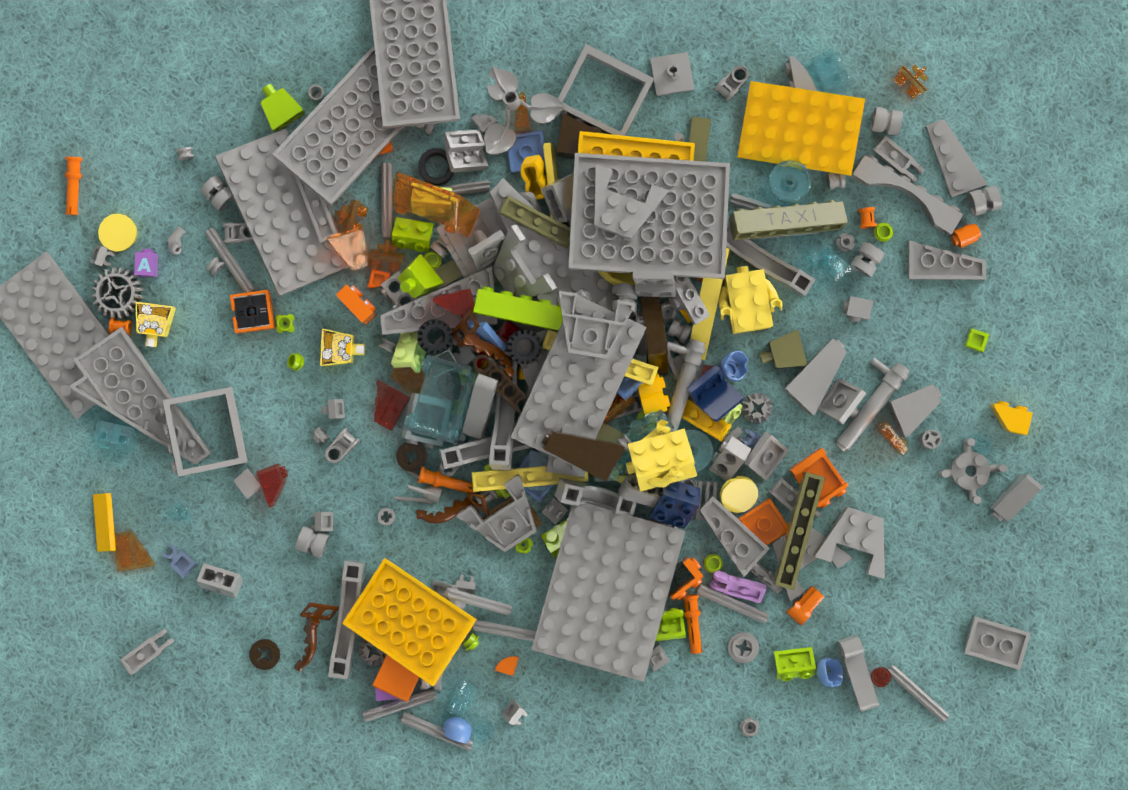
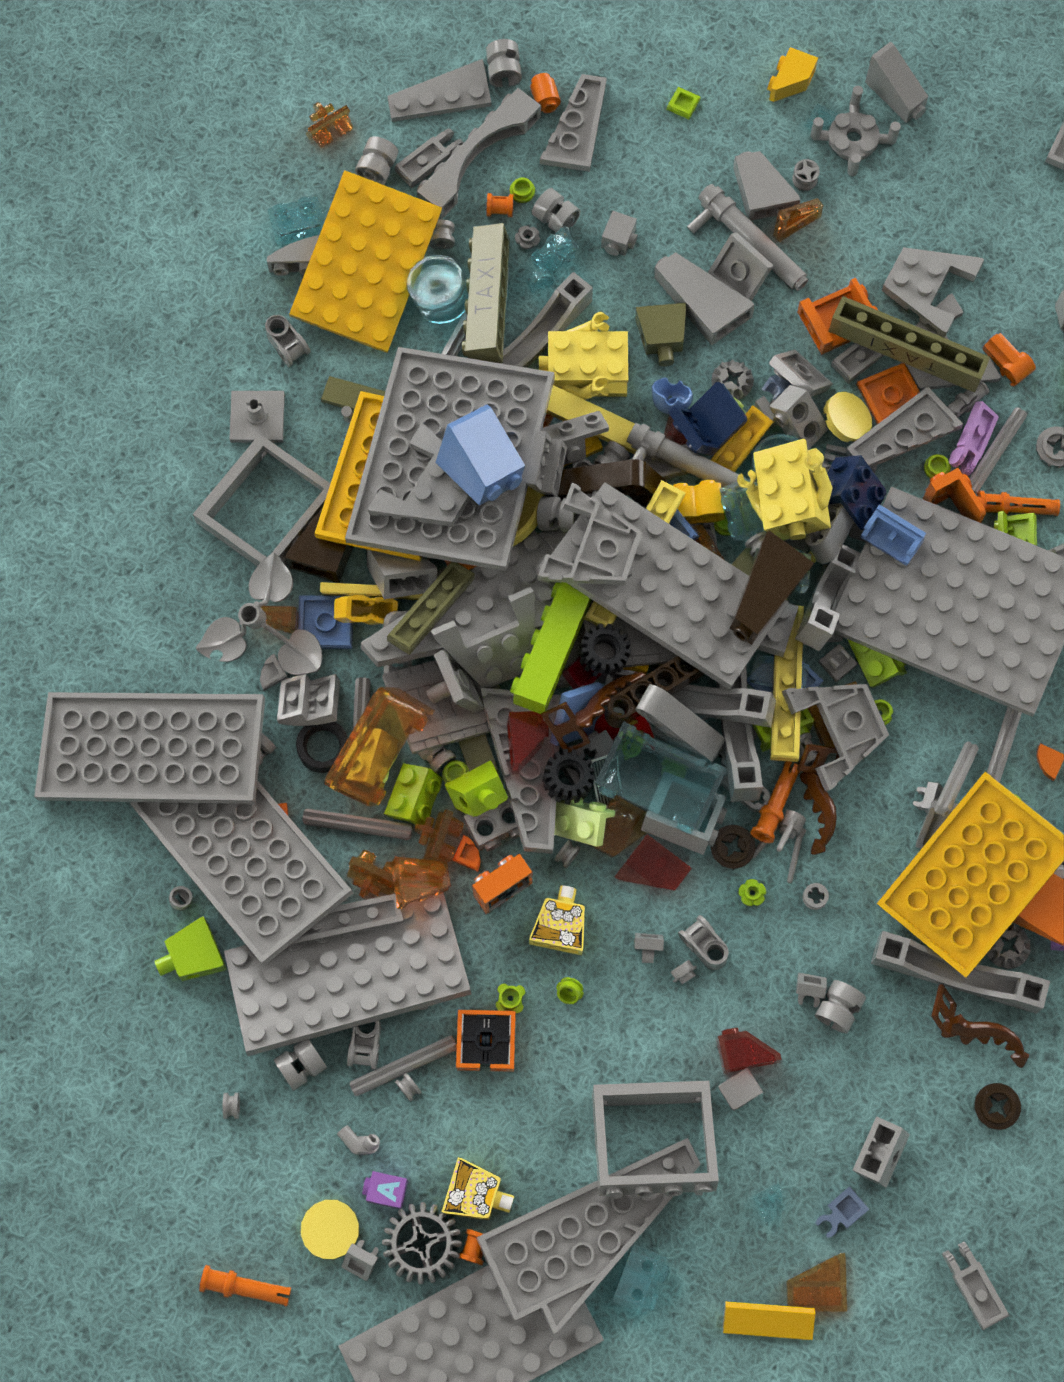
camera: 85 degrees left, 15 degrees down
none -> slope [435,404,525,506]
none -> lime plate [738,879,766,906]
none -> medium blue hinge [860,504,926,566]

